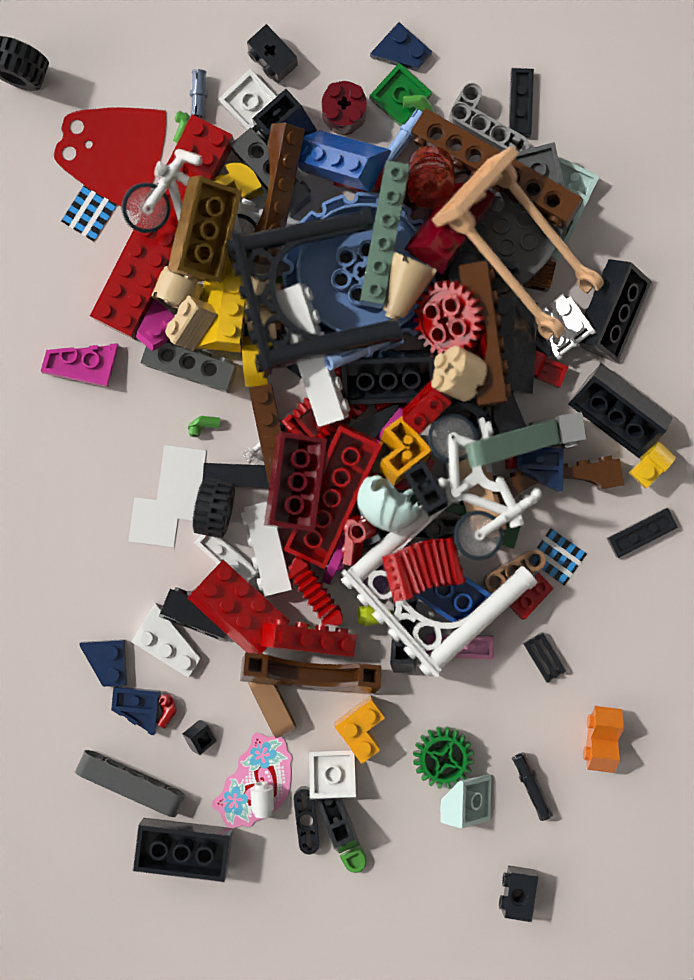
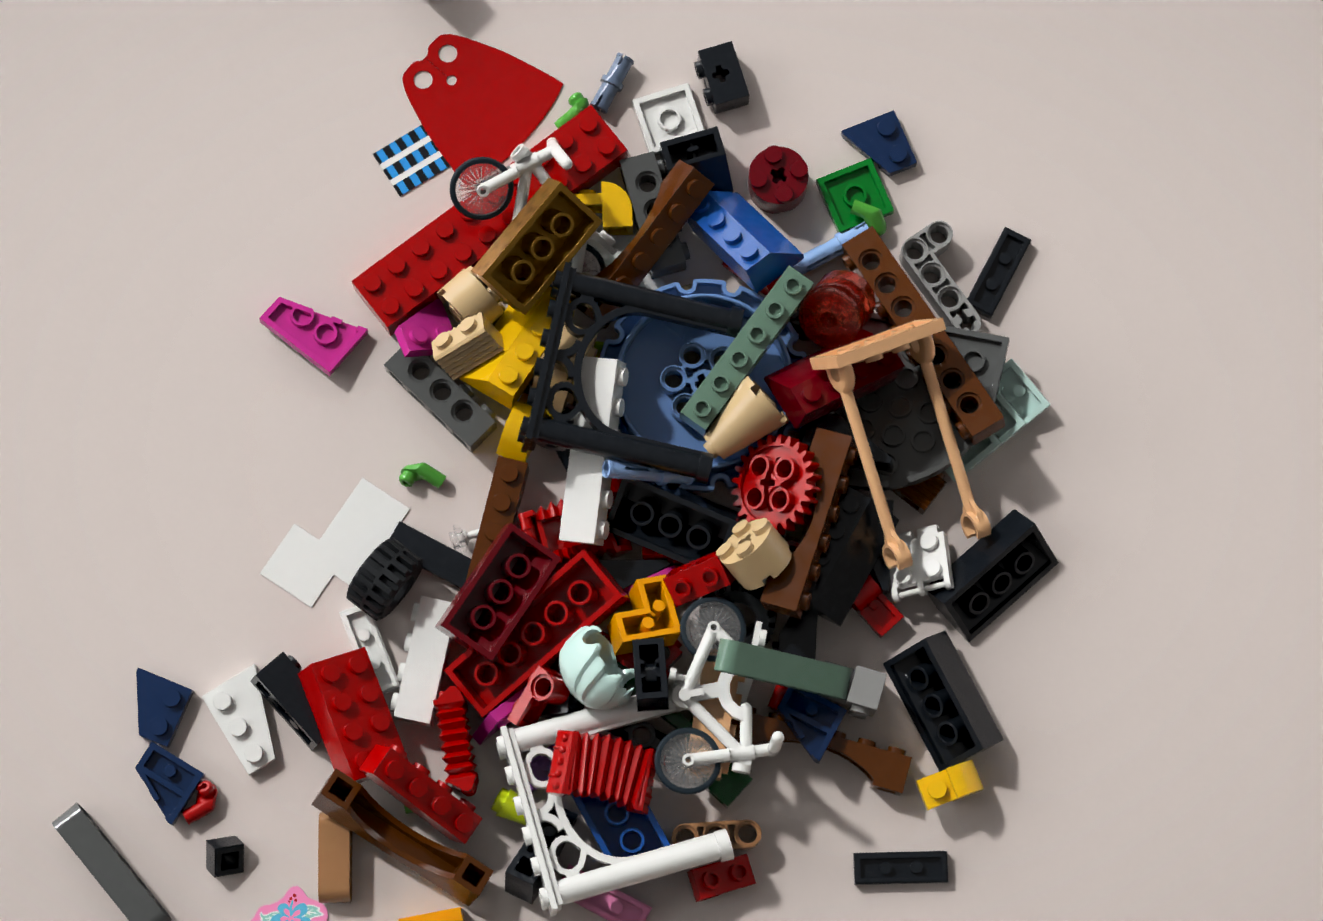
camera: 25 degrees right, 10 degrees down
sticker [529,528,587,586] -> none

